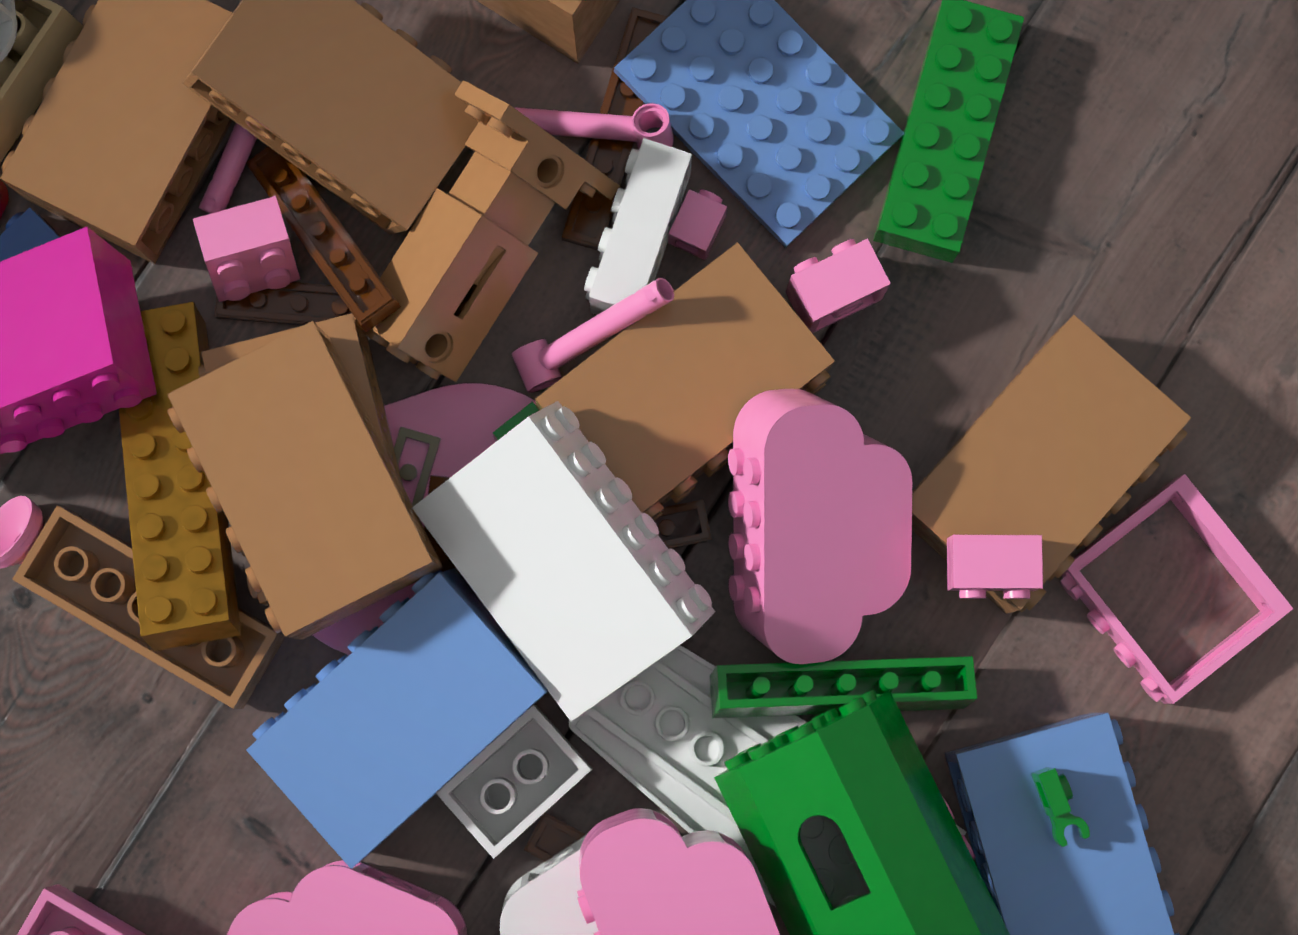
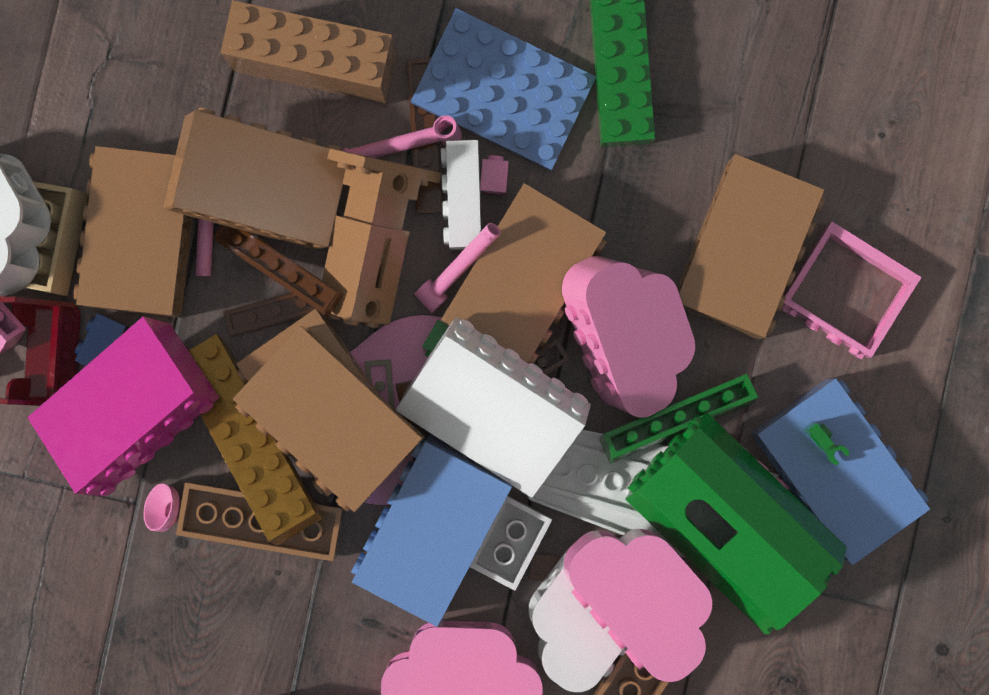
camera: 20 degrees left, 5 degrees up
bright pink brick [193,196,300,302] -> none
bright pink brick [786,238,891,334] -> none
bright pink brick [947,535,1043,599] -> none

